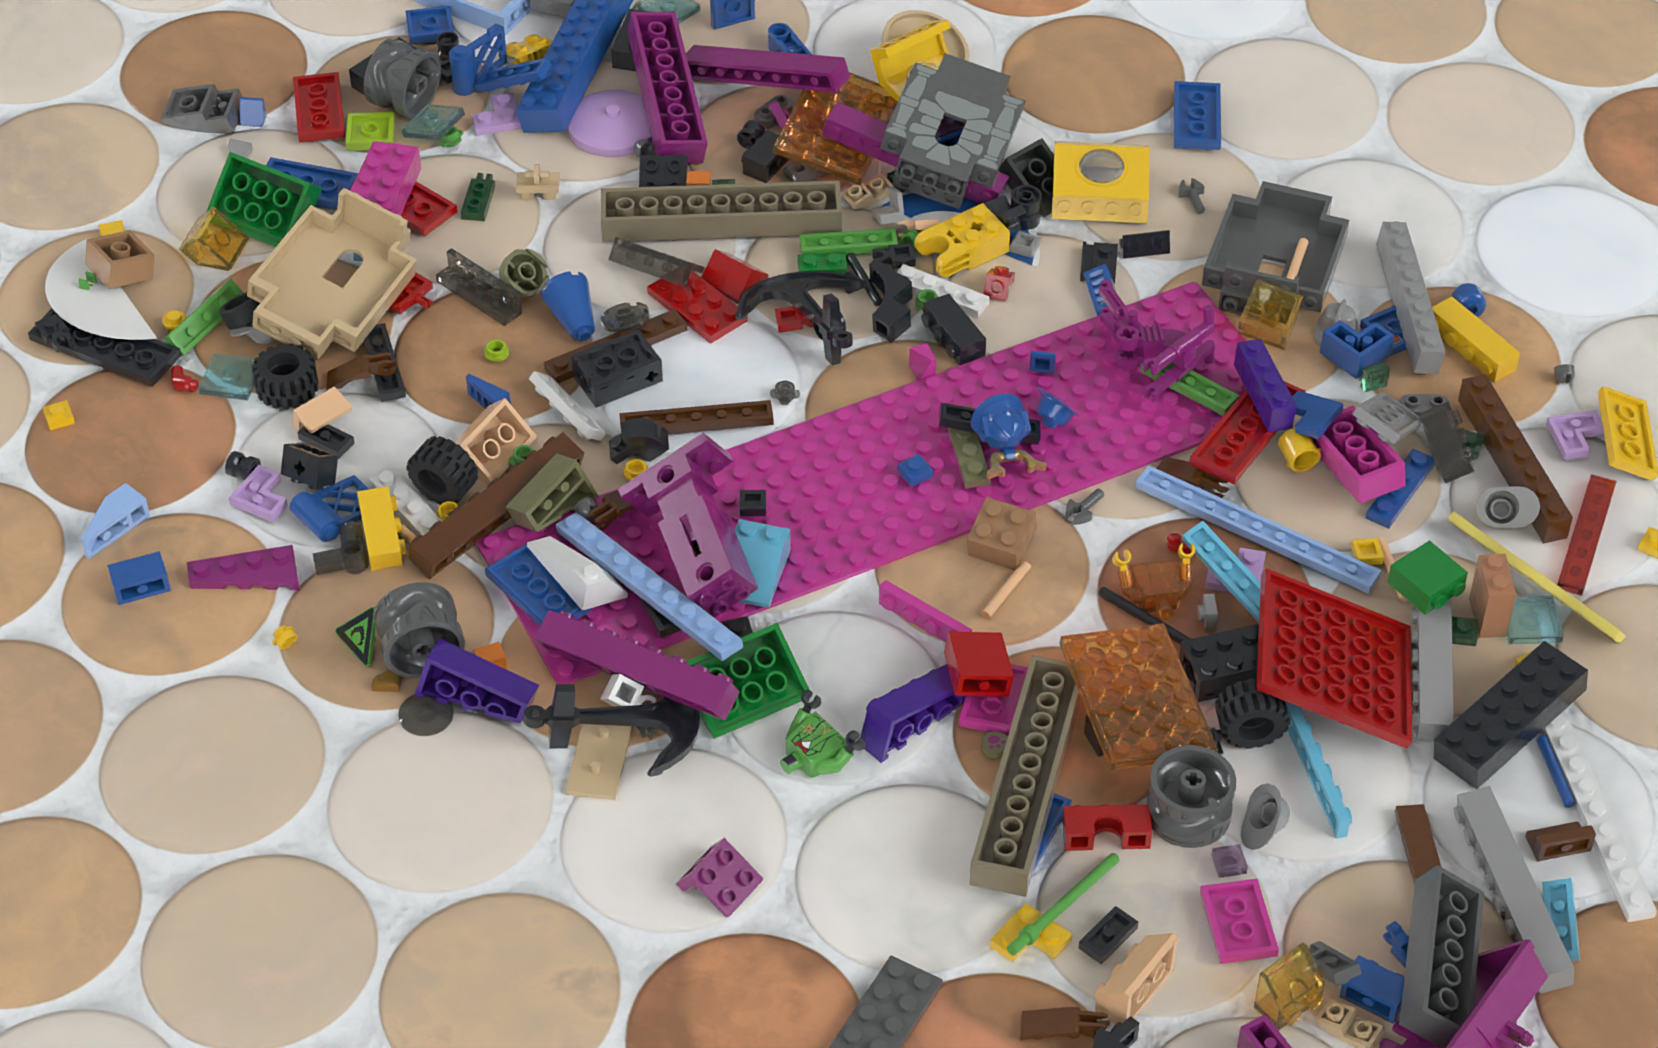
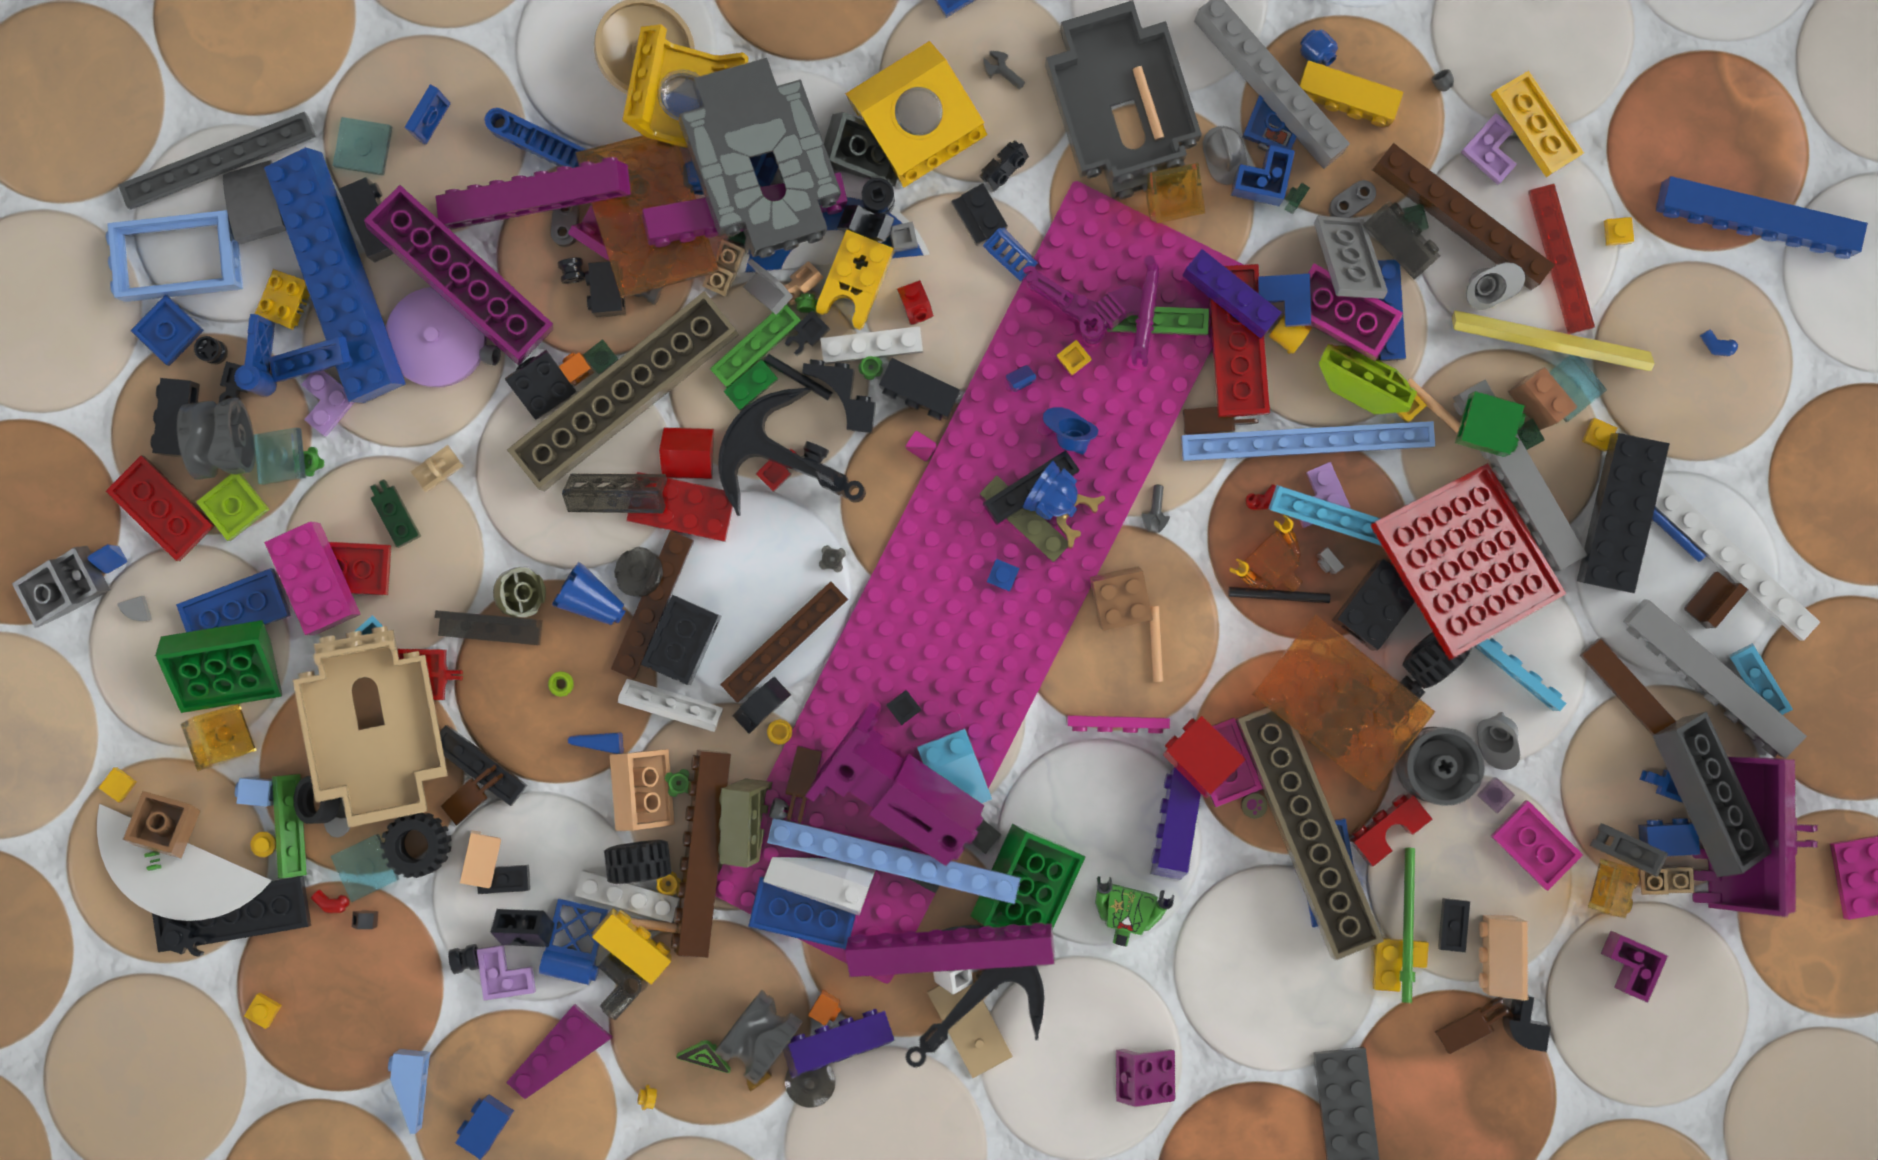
camera: 30 degrees left, 40 degrees up
none -> light blue brick [234,777,274,806]
none -> black piece [352,910,378,929]
none -> yellow plate [1056,340,1092,376]
none -> lime wedge [1319,344,1417,415]

